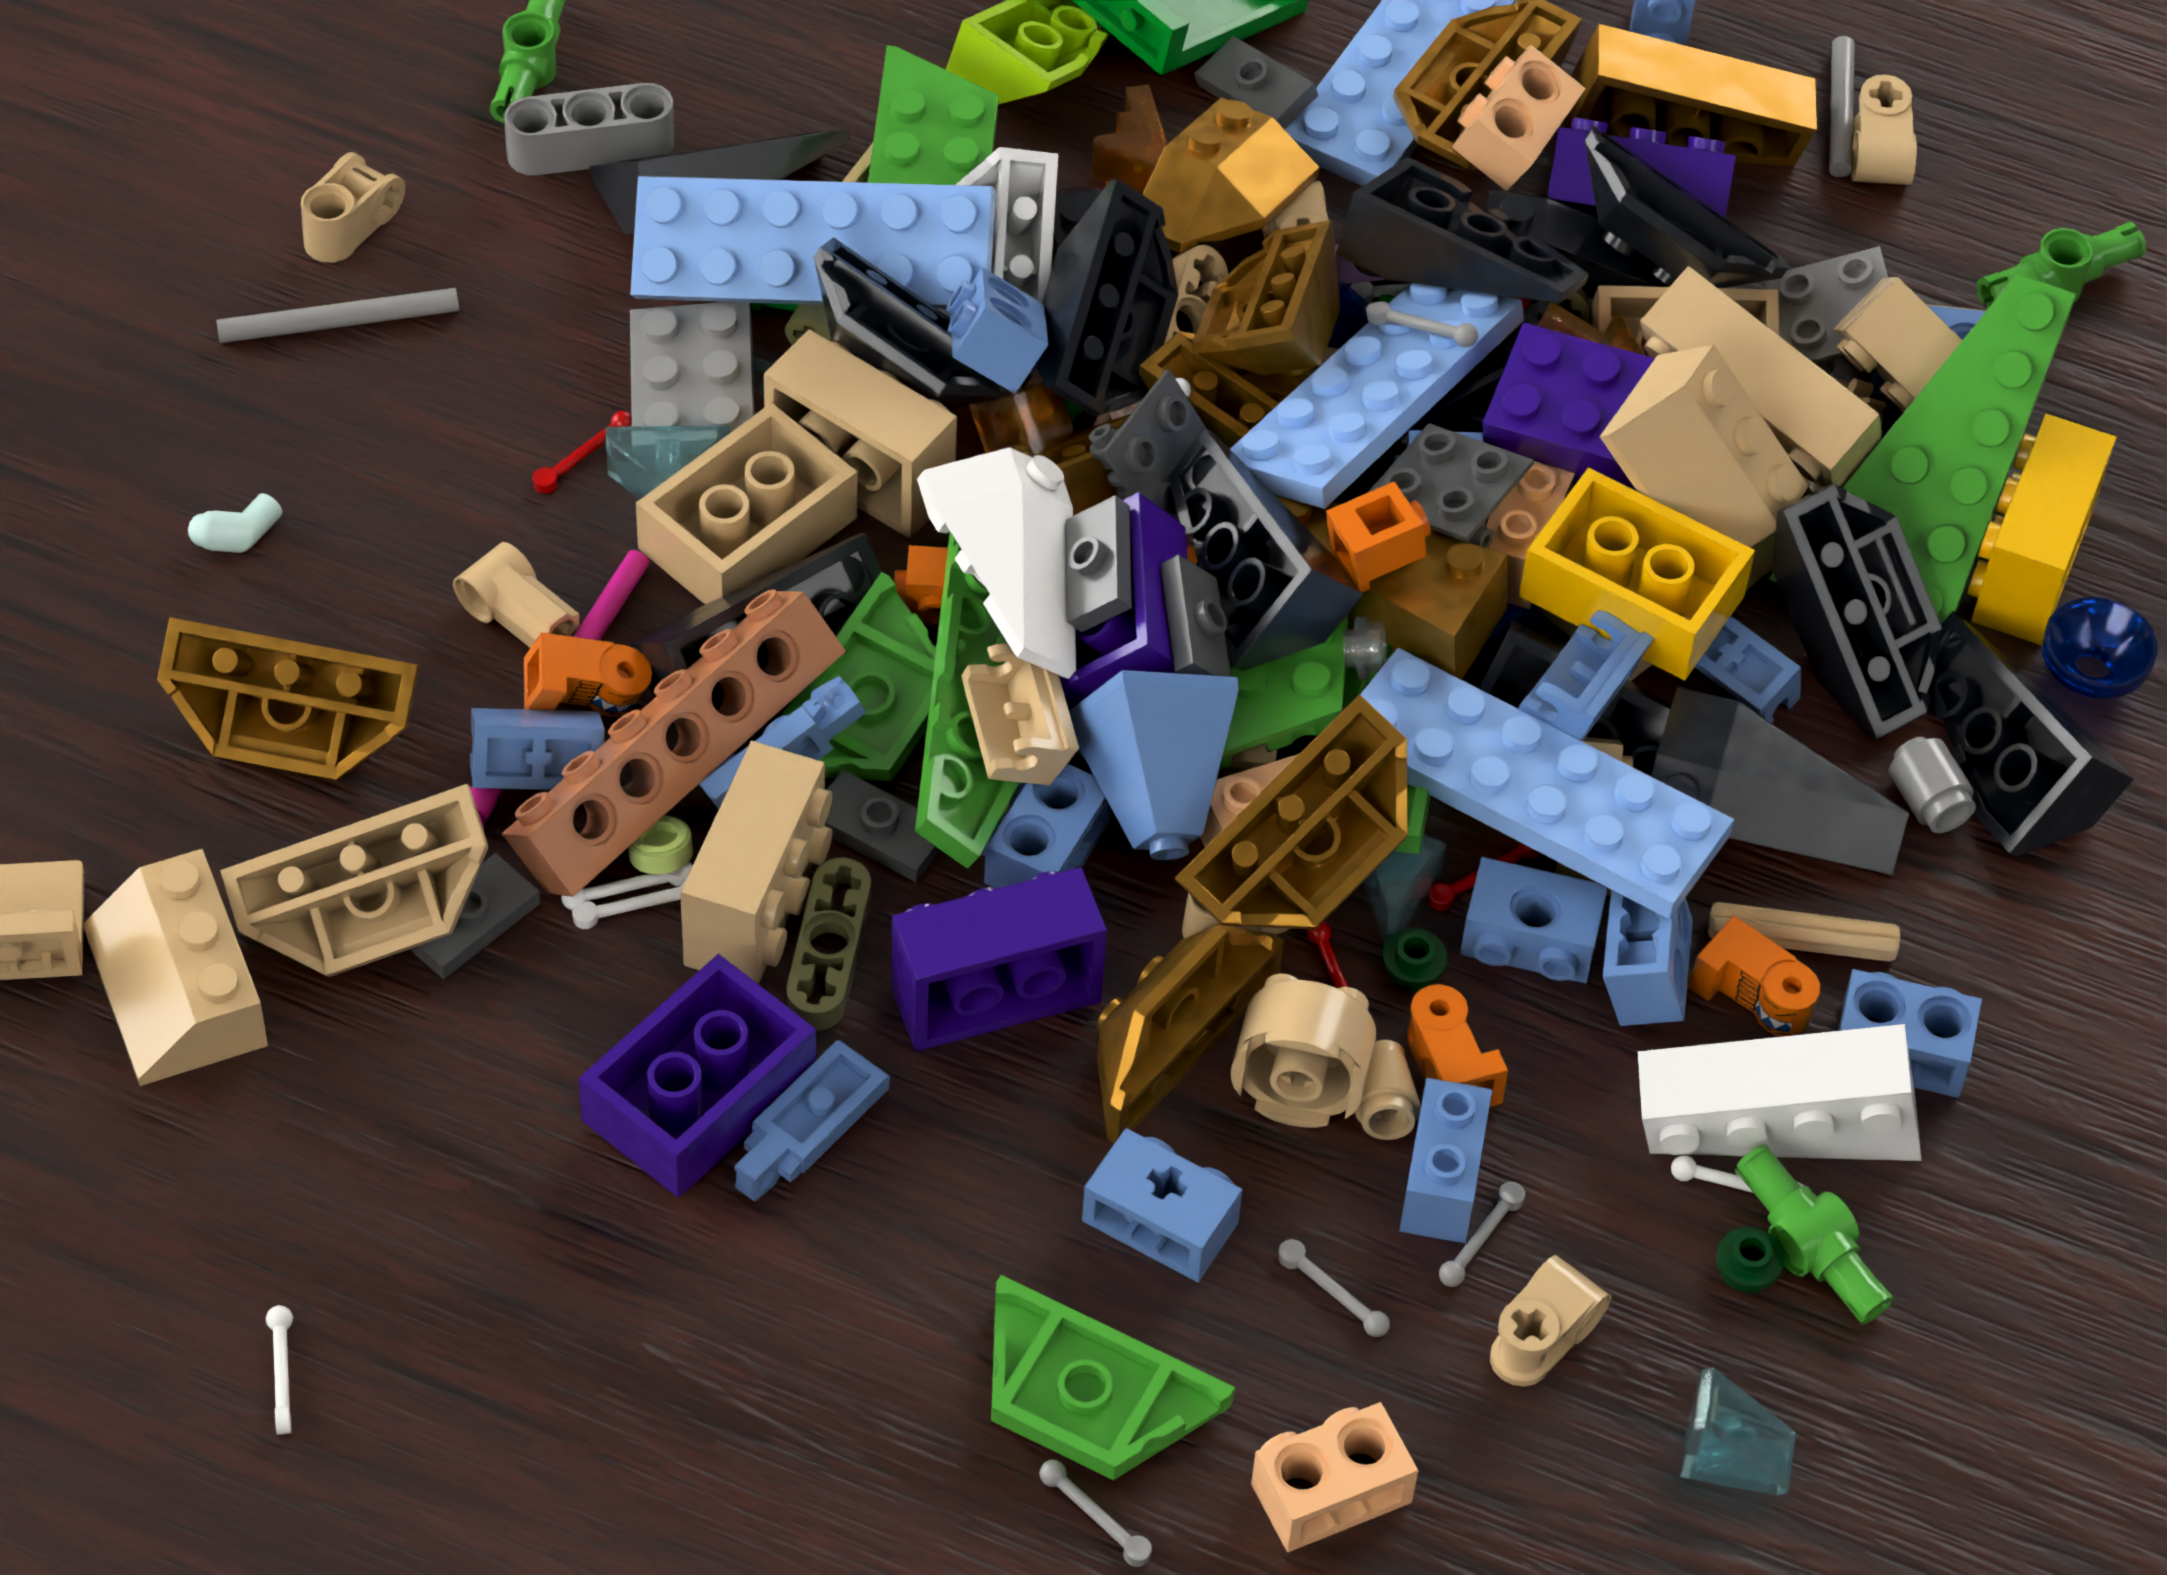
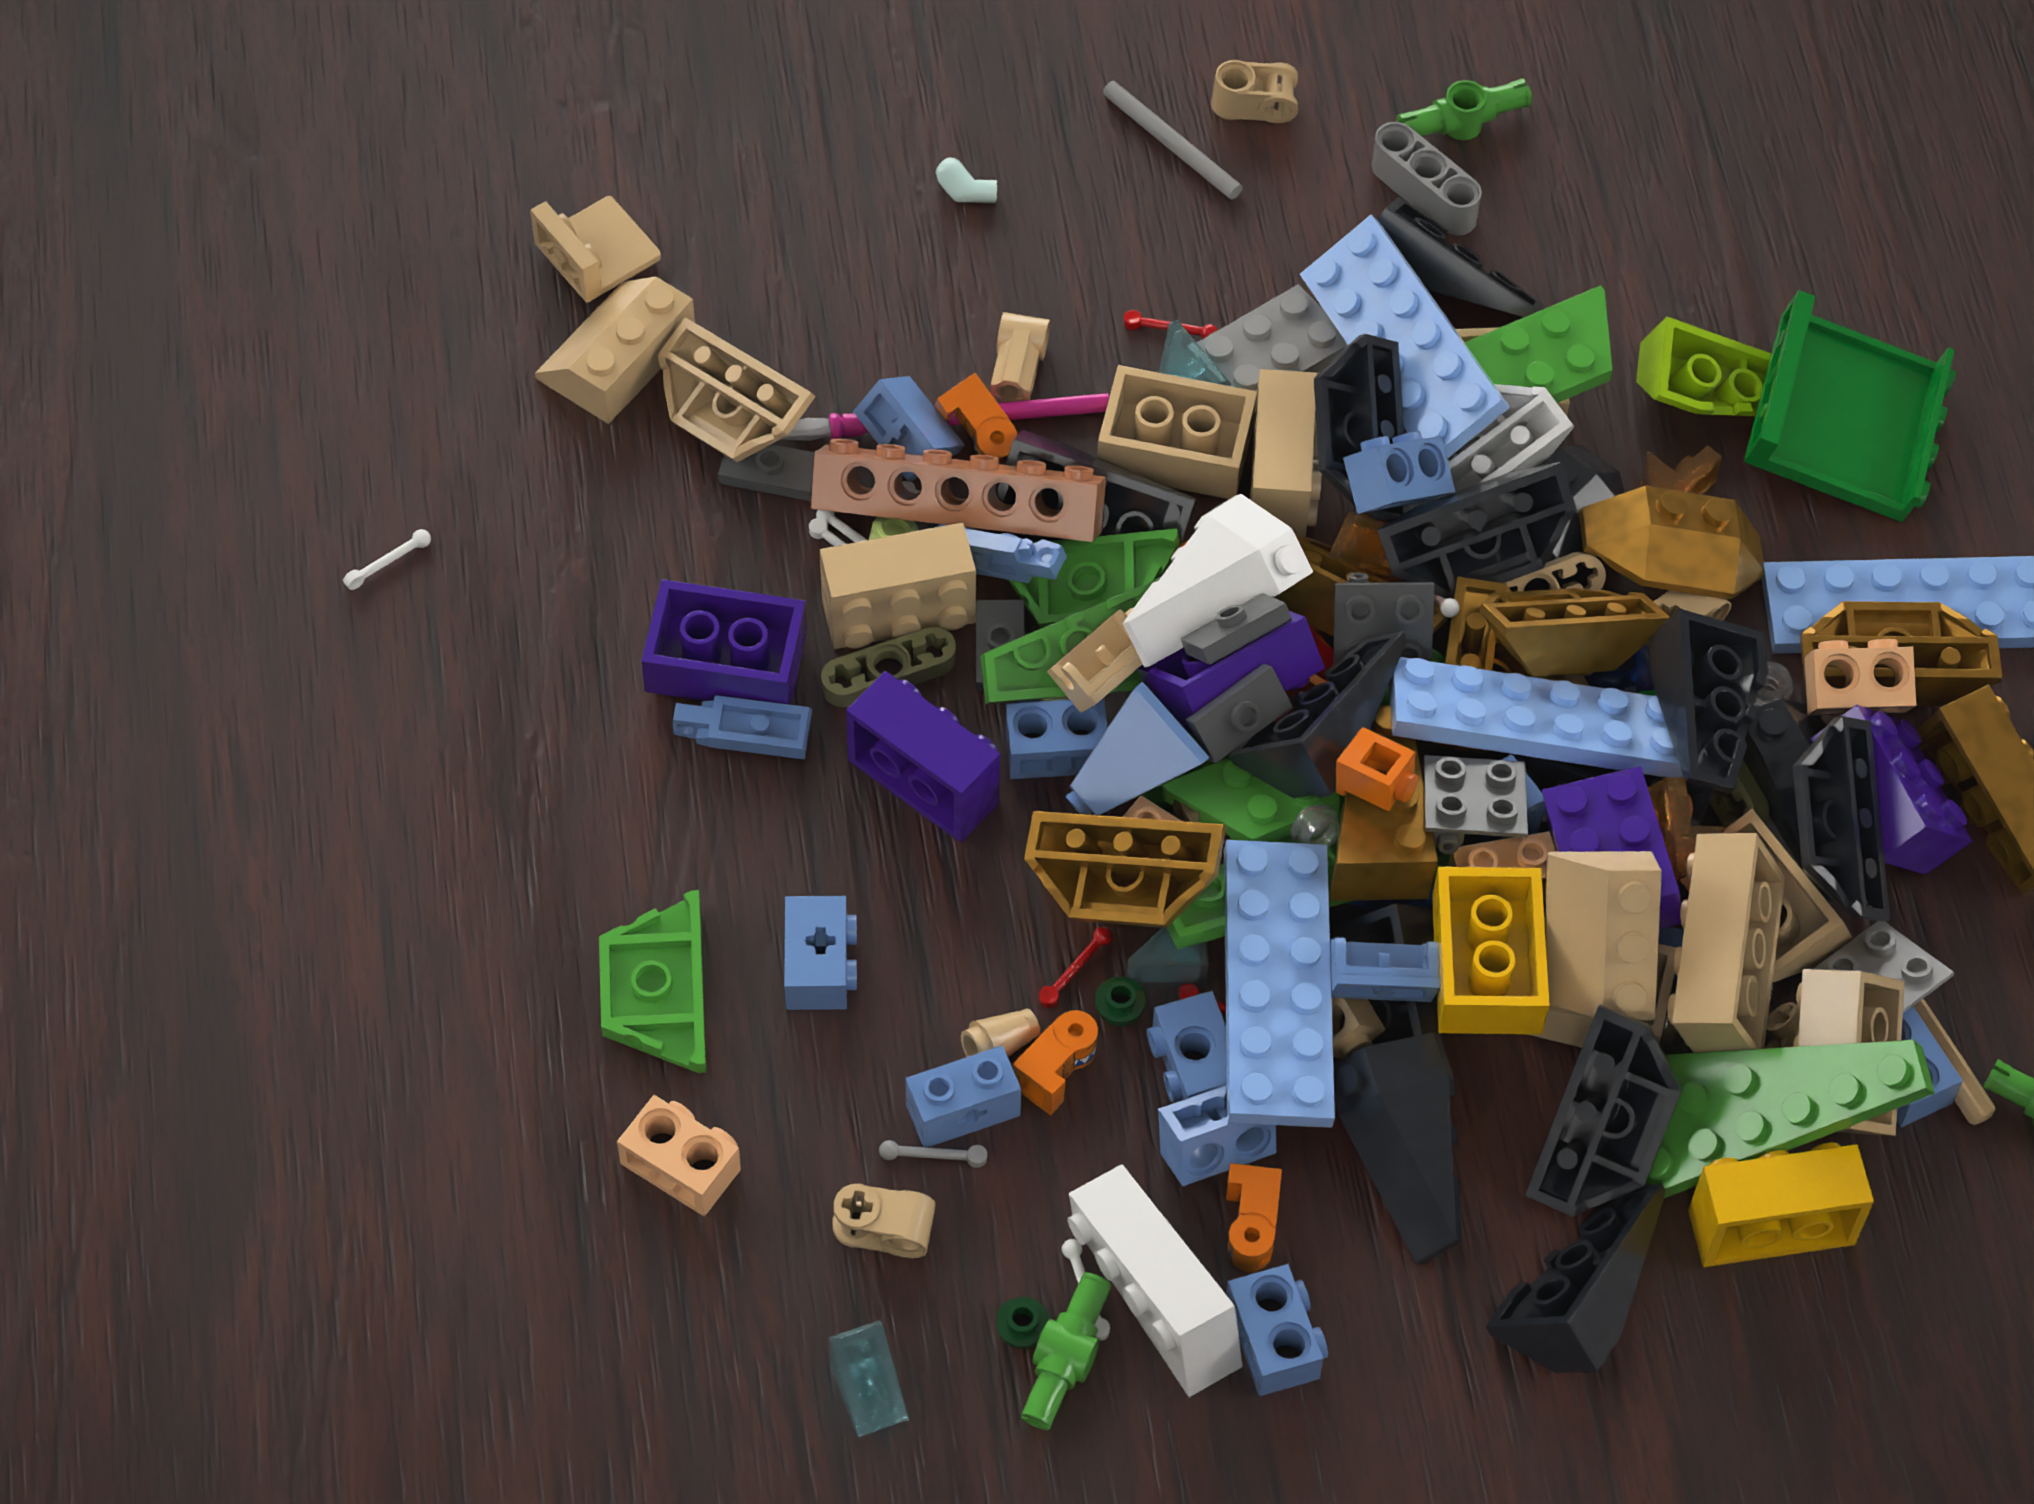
camera: 60 degrees right, 5 degrees up
pearl gold wedge [157,617,420,780] -> none
light grey hinge [1039,1460,1152,1567] -> none
pearl gold wedge [1096,925,1284,1144] -> none
dark grey plate [1194,36,1319,130] -> none
tan brick [1231,973,1376,1128] -> none
light grey hinge [1278,1239,1390,1337] -> none
light grey hinge [1366,301,1478,347] -> none
medium blue hinge [1695,616,1801,724] -> none
tan axle [1707,902,1900,962] -> none
light grey brick [1888,737,1976,833] -> none
clear blue piece [2042,597,2158,699] -> none

